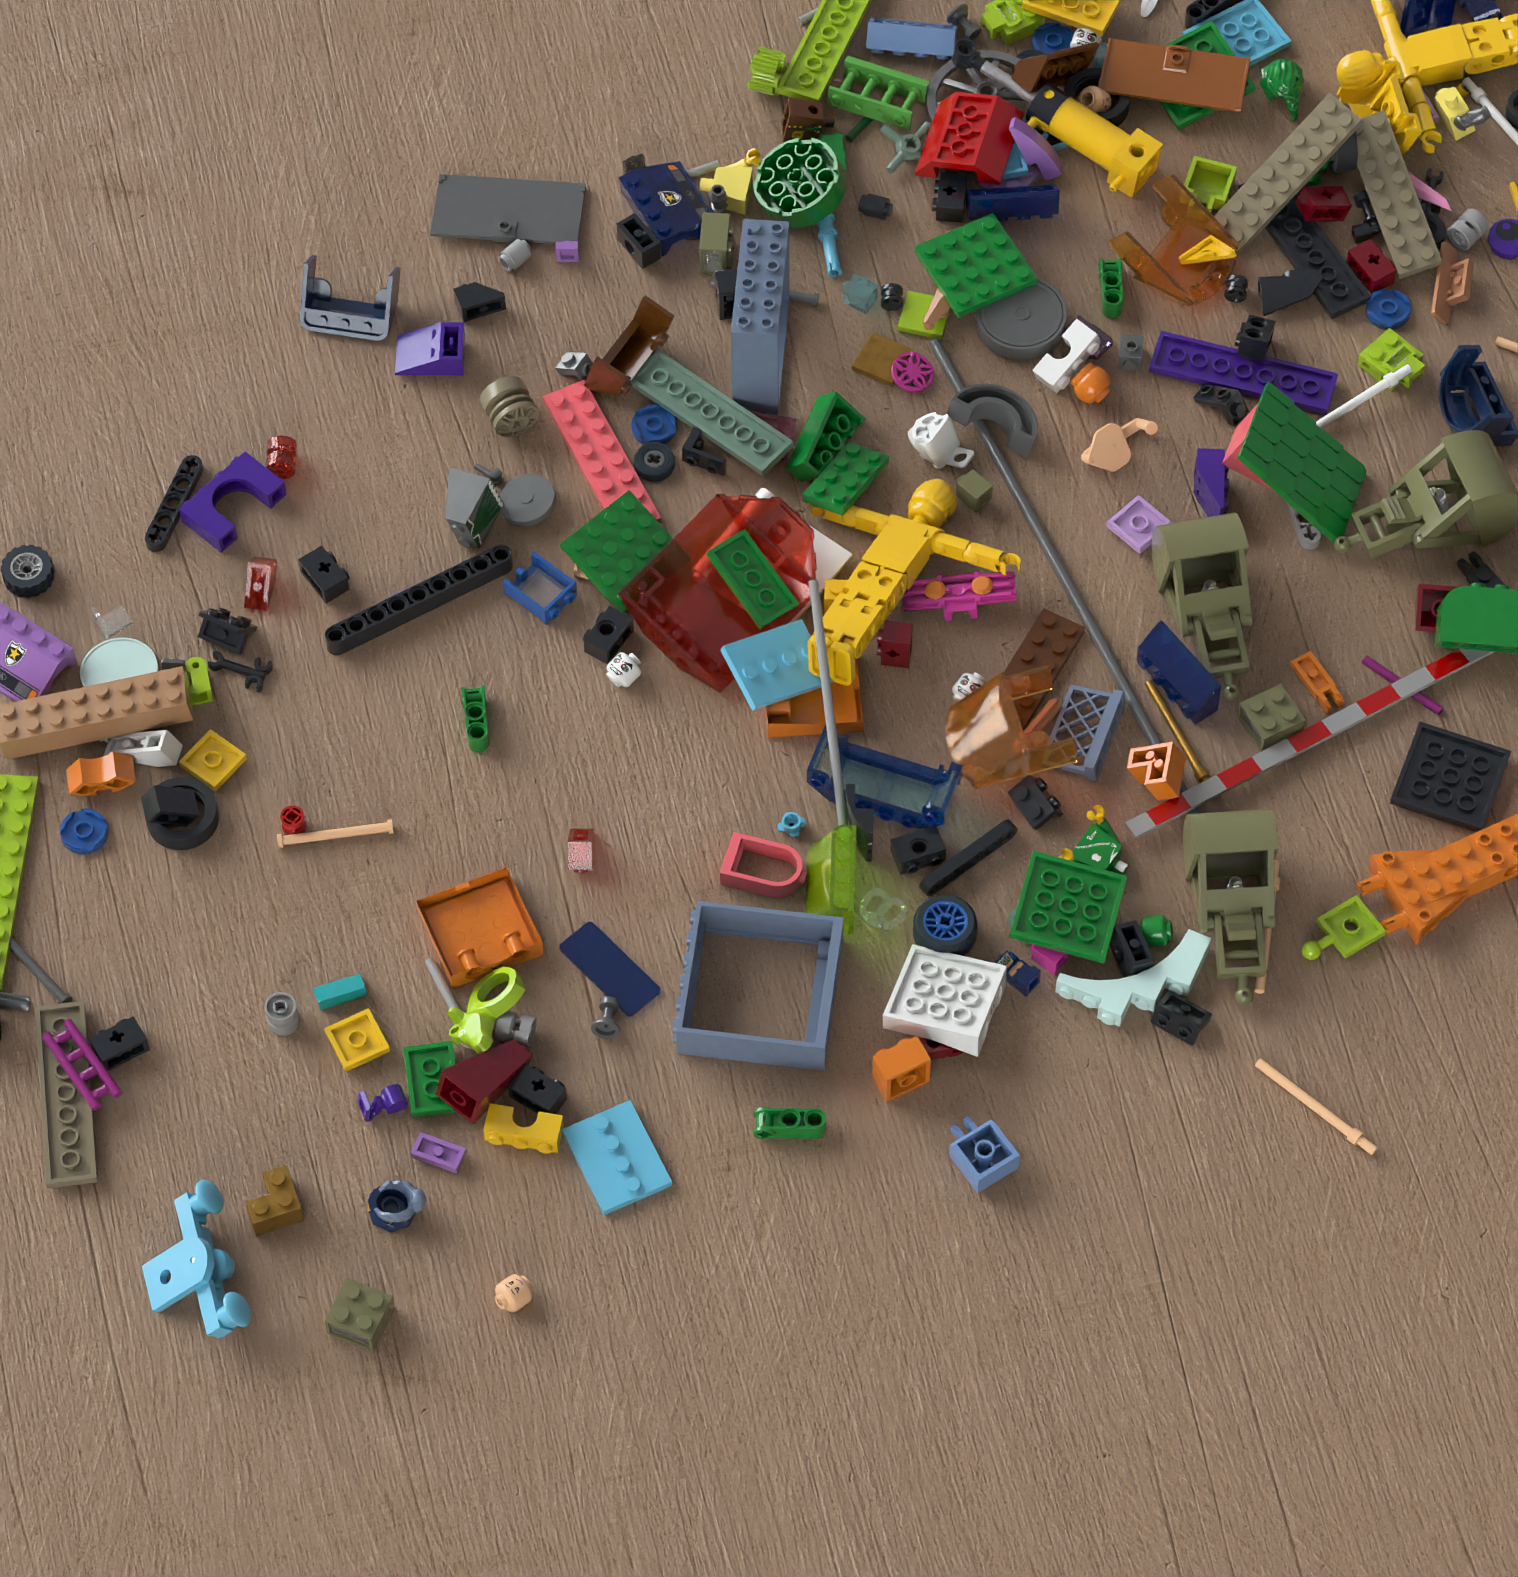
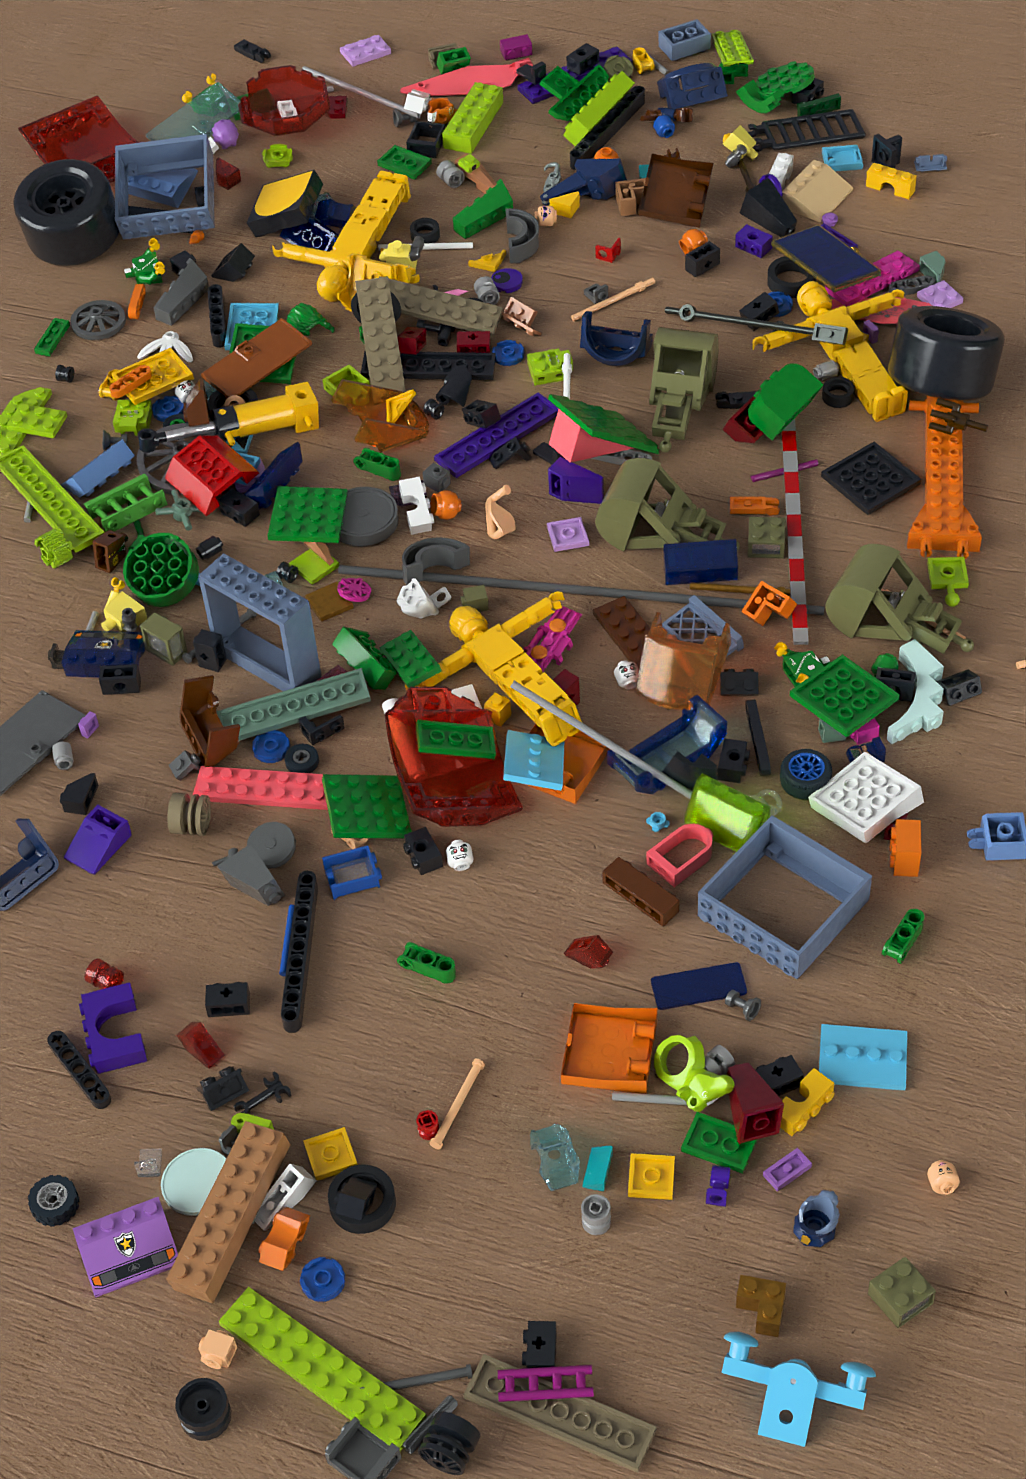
camera: 55 degrees left, 10 degrees down
medium lavender slope [1009,117,1064,181] -> none
none -> clear light blue piece [530,1123,580,1191]
none -> reddish brown brick [602,857,680,927]

